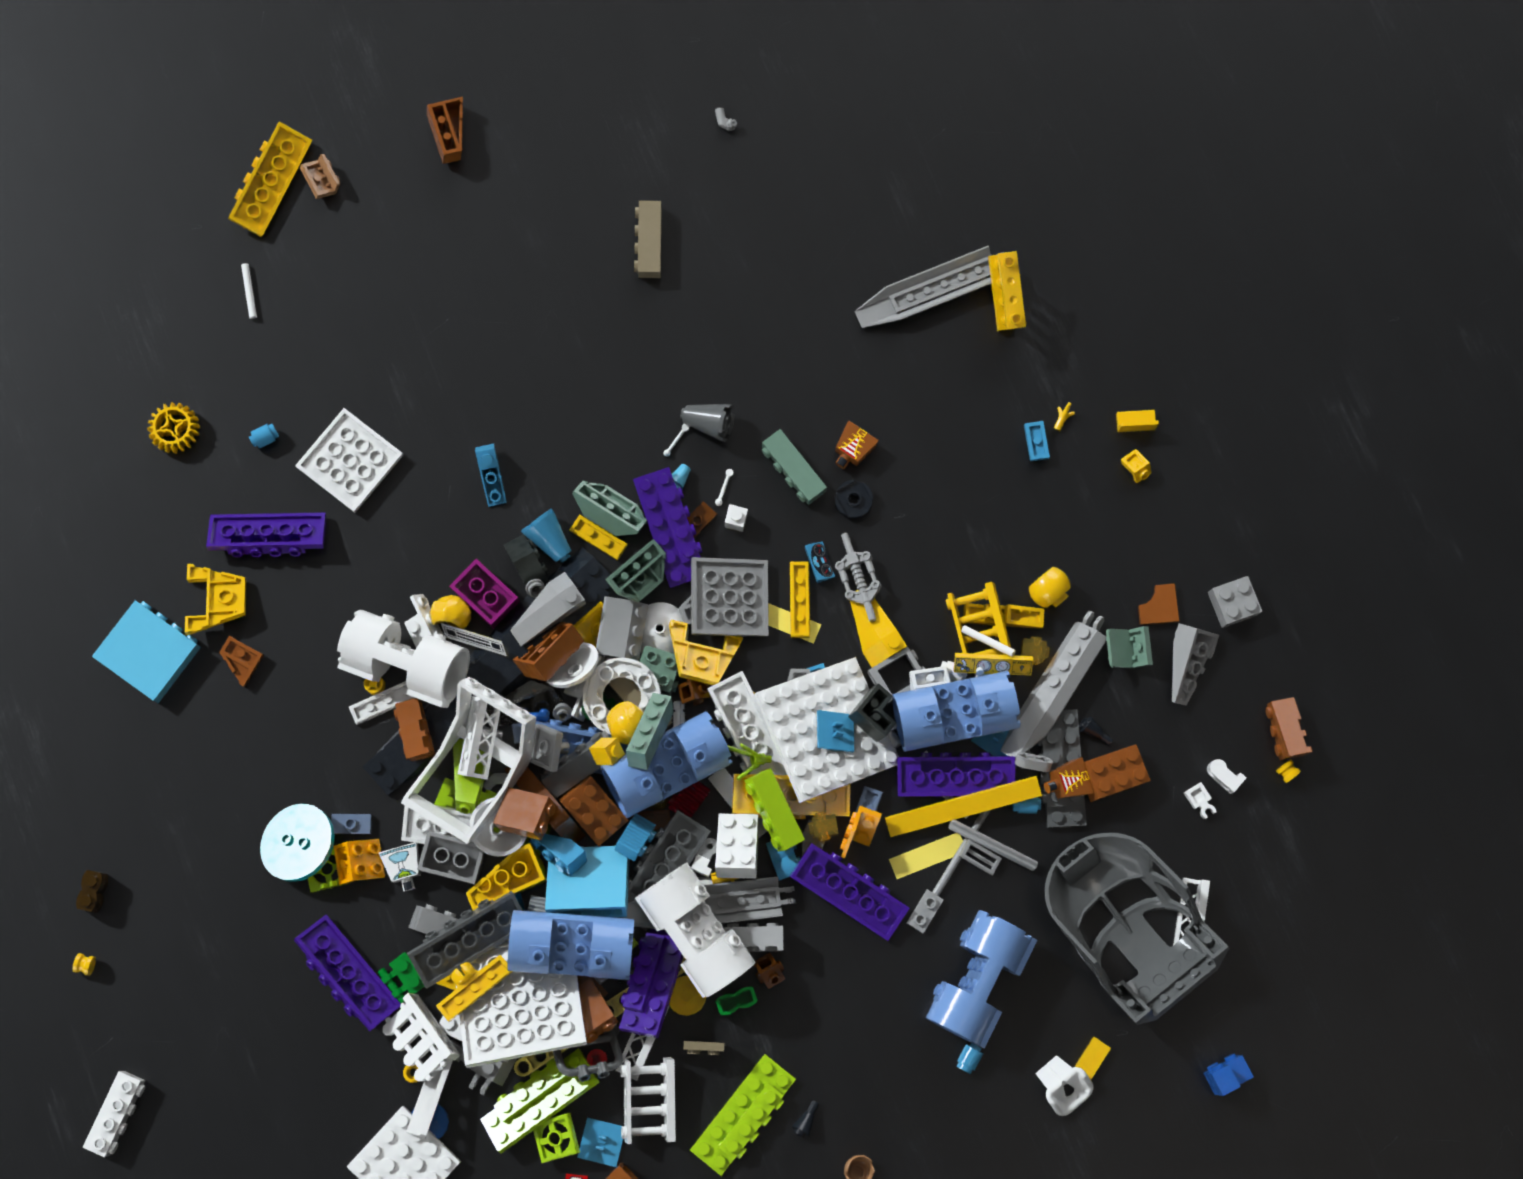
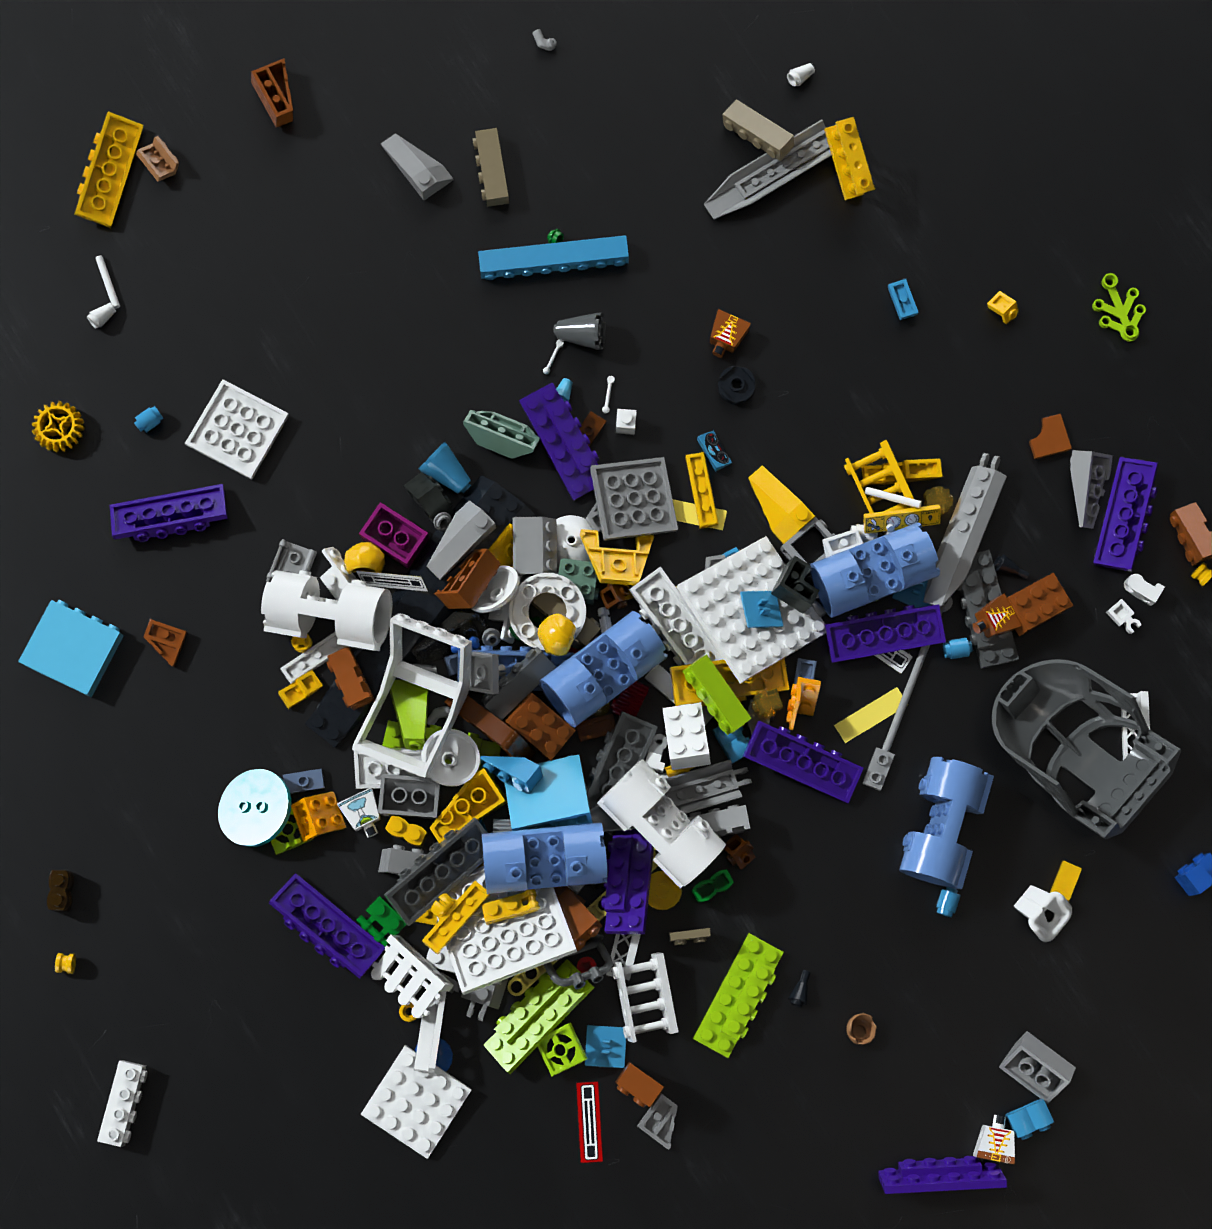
camera: 10 degrees left, 0 degrees up
yellow wing [185,564,246,635] -> none
white fence [458,696,500,779] -> none
dark azure slope [475,444,507,507] -> none
brick [493,787,556,841] -> none
yellow tile [569,514,628,561] -> none
yellow brick [589,738,625,765] -> none
sand green wedge [605,539,666,602] -> none
dark azure brick [614,814,657,861] -> none
sand green brick [626,693,674,770] -> none
lime plant [727,743,772,780] -> none
sand green brick [762,429,827,505] -> none
light grey bar [835,533,882,622] -> none
yellow tile [885,776,1042,837] -> none
light grey axle [948,820,1038,871] -> none
light grey tile [958,839,1002,876] -> none
light grey beam [1015,752,1053,772] -> none
yellow wheel [1029,567,1071,608] -> none
yellow bar [1054,402,1075,431] -> none
sand green bracket [1106,626,1153,668] -> none
yellow panel [1116,410,1159,432] -> none
light grey brick [1208,576,1262,628] -> none
none -> white cone [87,303,116,328]
none -> light grey piece [266,539,317,582]
none -> yellow slope [278,670,323,709]
none -> light grey wedge [381,133,454,200]
none -> yellow brick [385,816,428,847]
none -> dark azure brick [478,235,629,280]
none -> yellow plate [481,889,540,925]
none -> green plate [547,229,564,244]
none -> brick [722,99,794,161]
none -> white cone [787,63,815,87]
none -> lime plant [1092,273,1146,342]
none -> dark purple plate [1093,457,1158,572]

